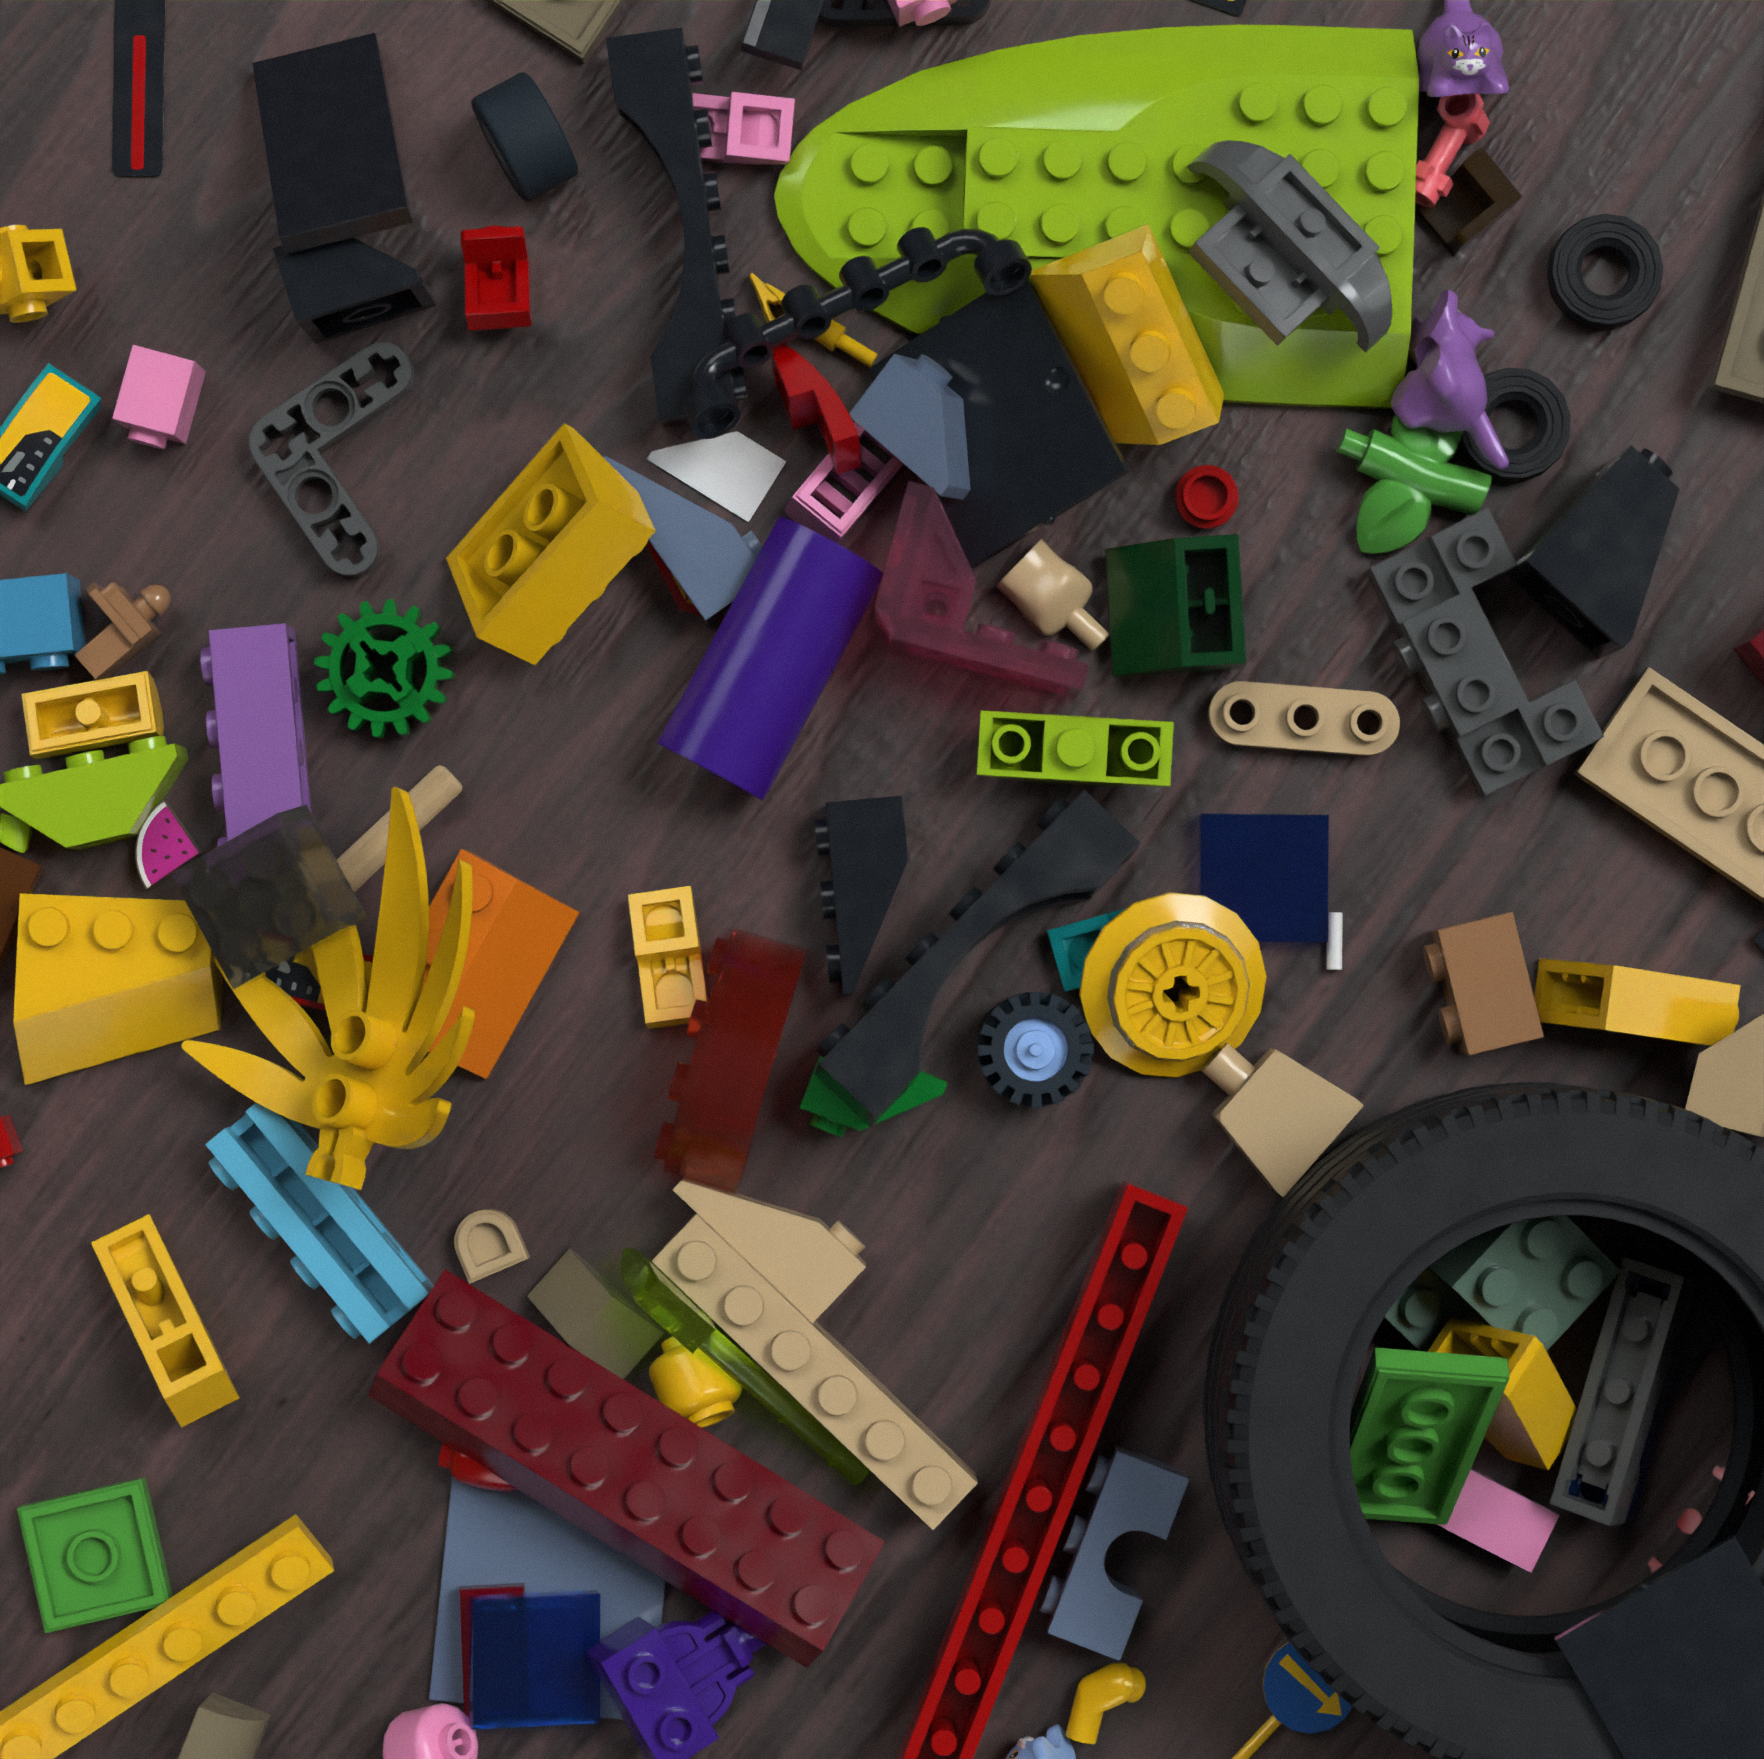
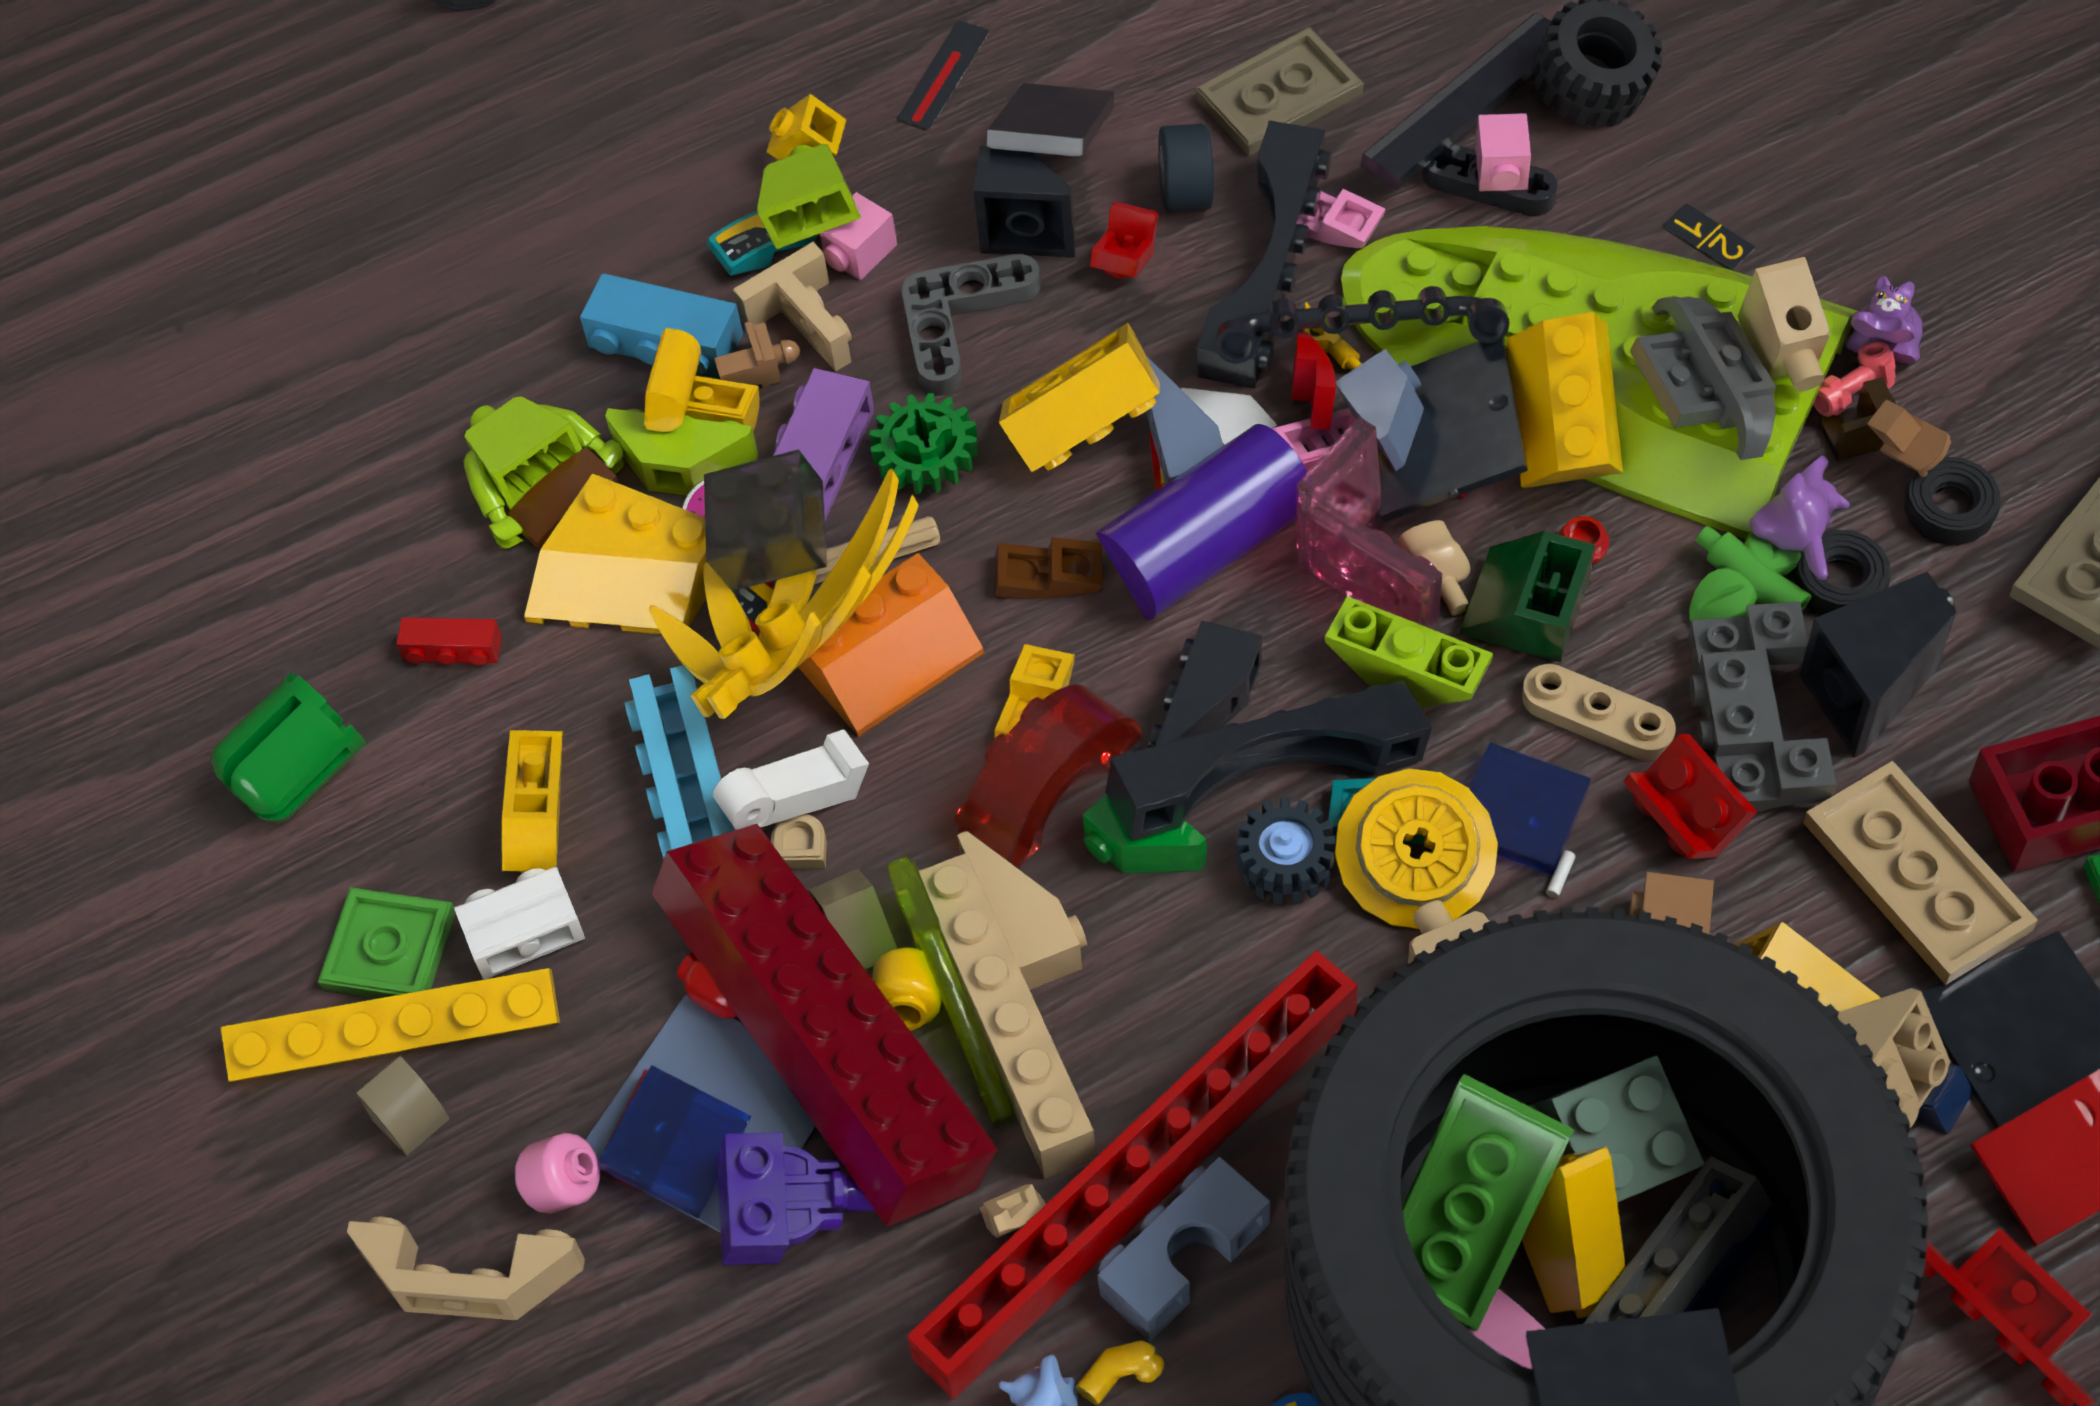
camera: 30 degrees right, 30 degrees down
none -> white brick [454,867,586,980]
none -> yellow brick [644,328,701,432]
none -> white leg [713,729,869,830]
none -> tan bracket [733,242,852,372]
none -> lime torso [757,144,861,249]
none -> tan slope [979,1184,1046,1238]
none -> reddish brown slope [994,537,1102,599]
none -> red bracket [1623,734,1758,859]
none -> tan torso [1738,257,1830,392]
none -> medium nougat piece [1868,399,1951,477]

